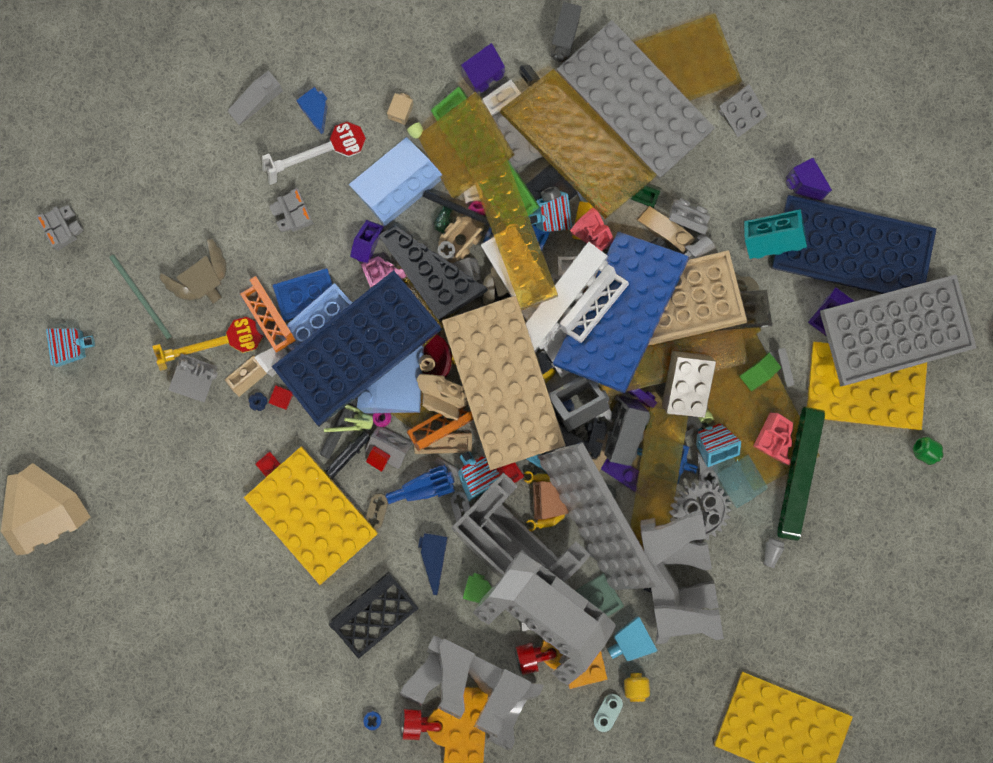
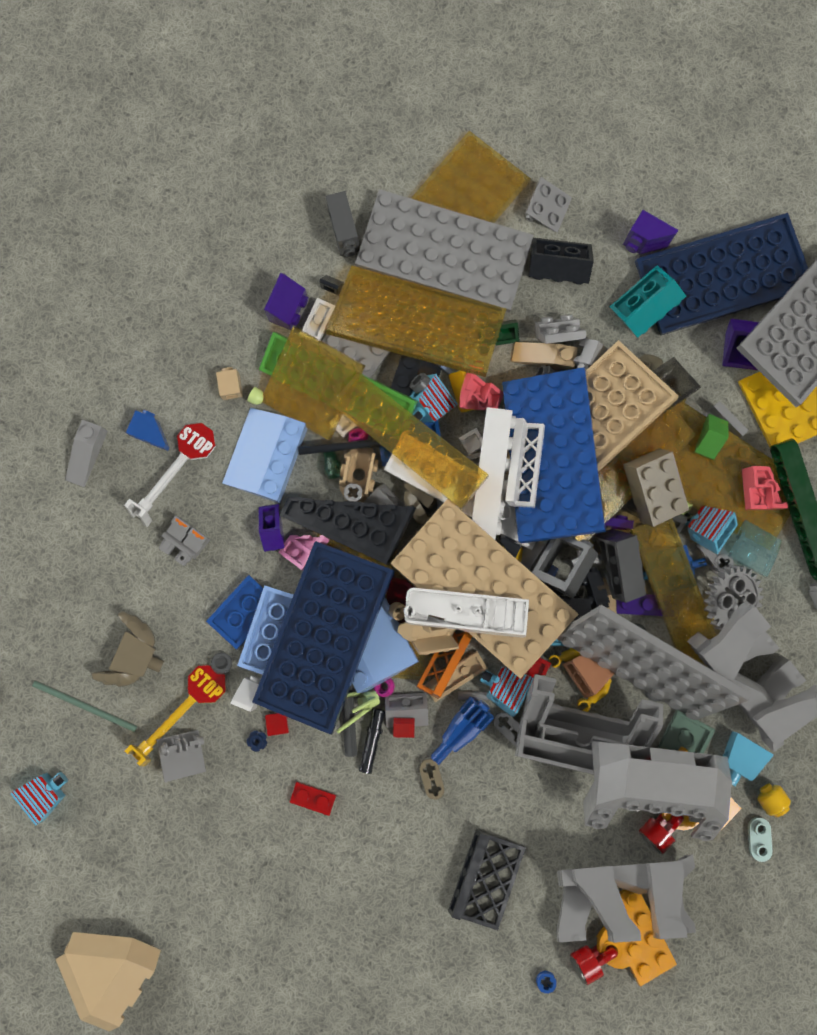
camera: 30 degrees left, 0 degrees up
tan slope [225,355,267,397] -> none
orange fence [240,276,296,353] -> none
yellow plate [244,446,379,585] -> none
dark blue slope [418,533,448,595] -> none
bright green slope [463,573,492,603] -> none
none -> white piece [404,588,529,638]
none -> black slope [529,237,594,285]

